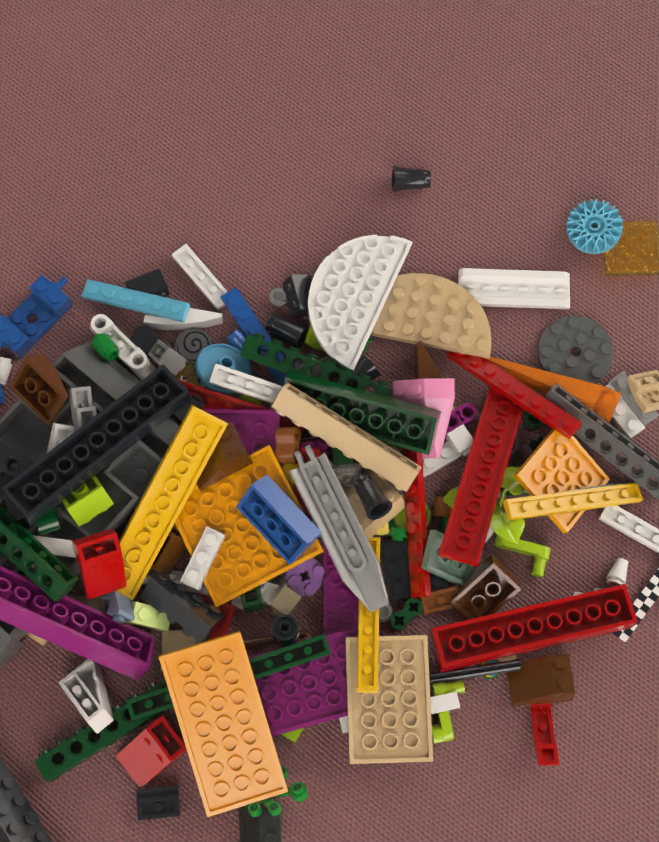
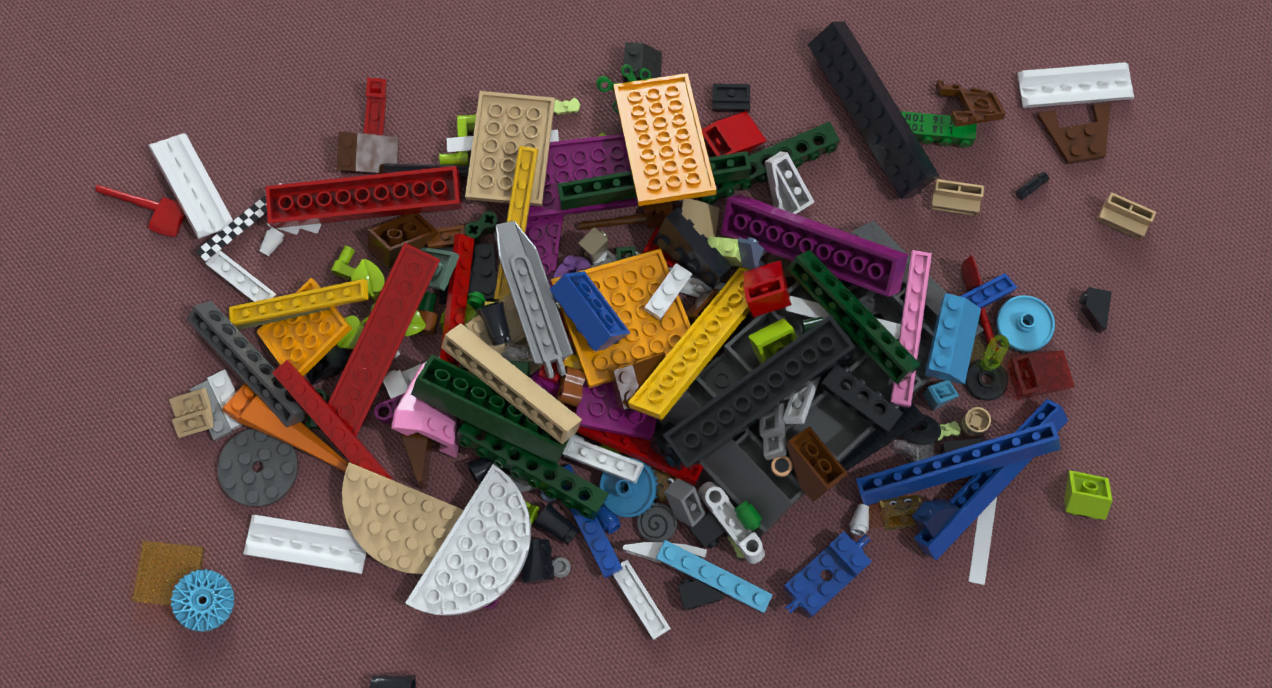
camera: 170 degrees left, 0 degrees up
black wheel [272,615,300,648] -> none
none -> yellowish green piece [554,98,580,115]
none -> tile [771,456,792,477]

